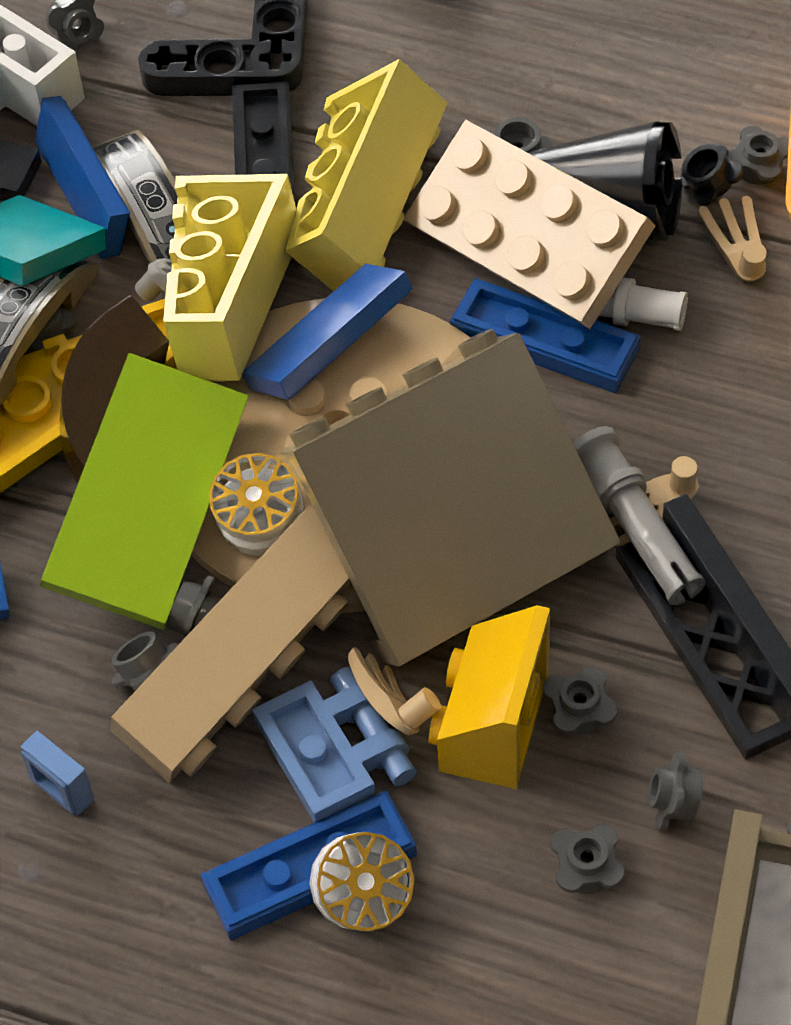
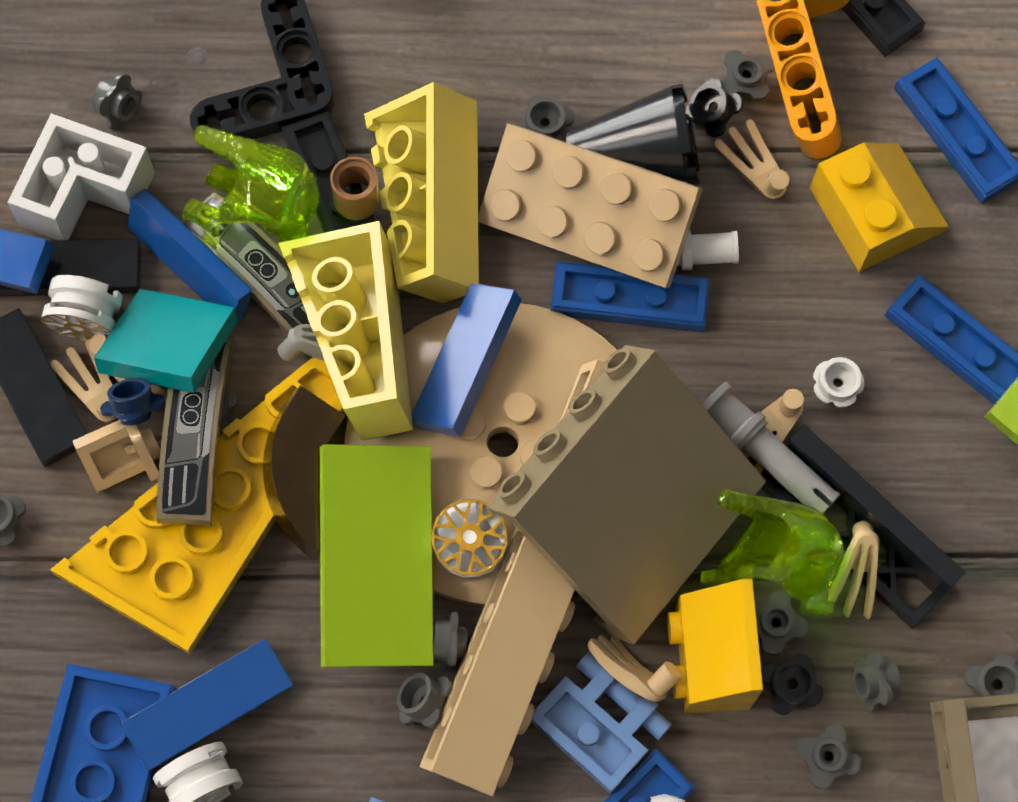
camera: 25 degrees left, 15 degrees up
none -> clear neon green piece [182,125,319,245]
none -> medium nougat beam [330,157,380,220]
none -> clear neon green piece [701,489,844,615]
none -> black plate [761,654,823,715]
none -> white plate [813,357,864,408]
none -> tan piece [823,521,880,620]

